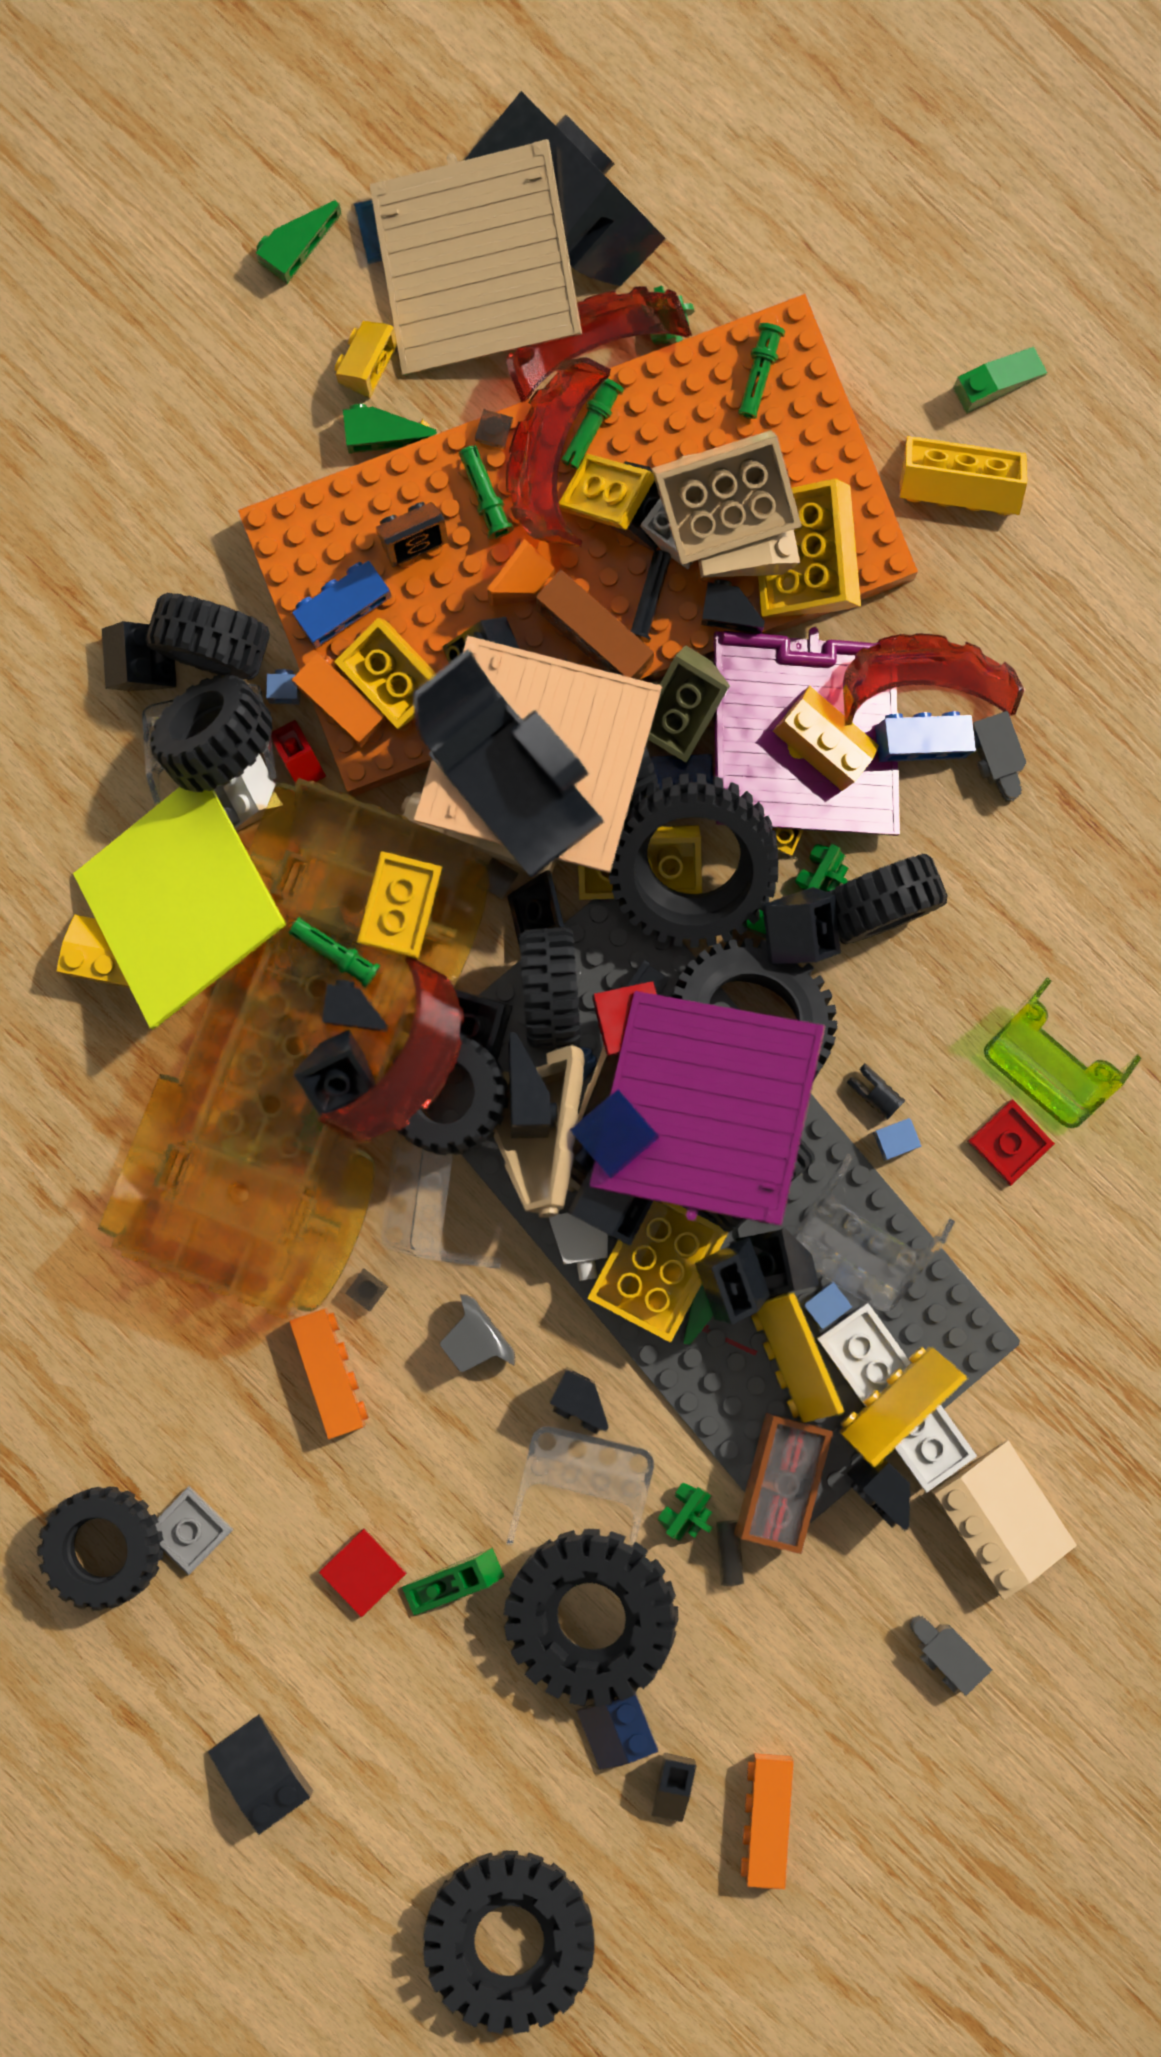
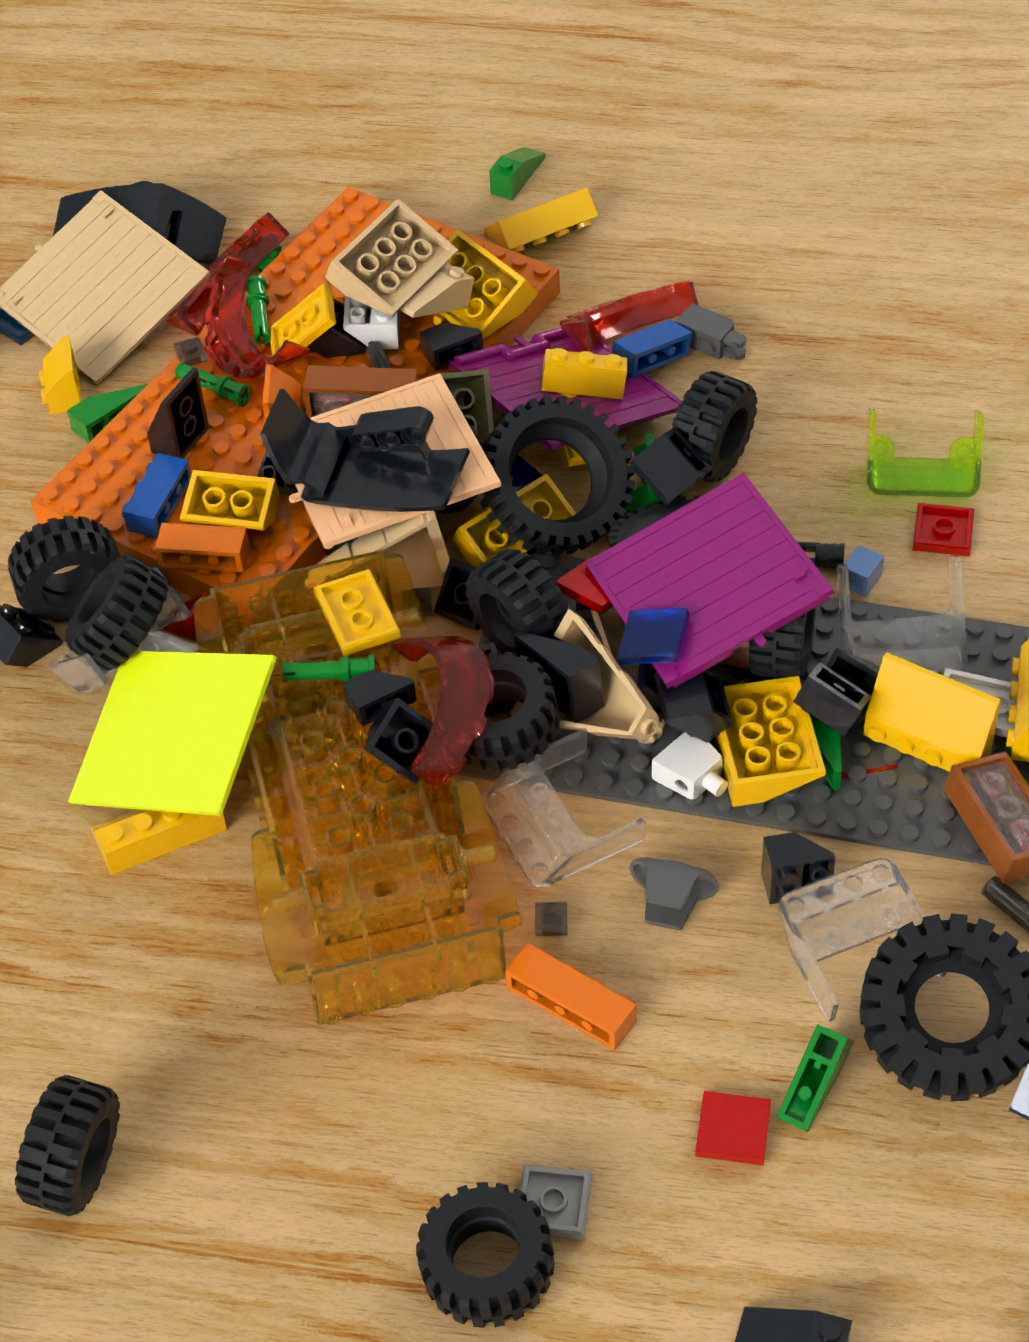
camera: 30 degrees left, 35 degrees down
green hips [657,1483,713,1542] -> none
green pin [738,323,785,419] -> none

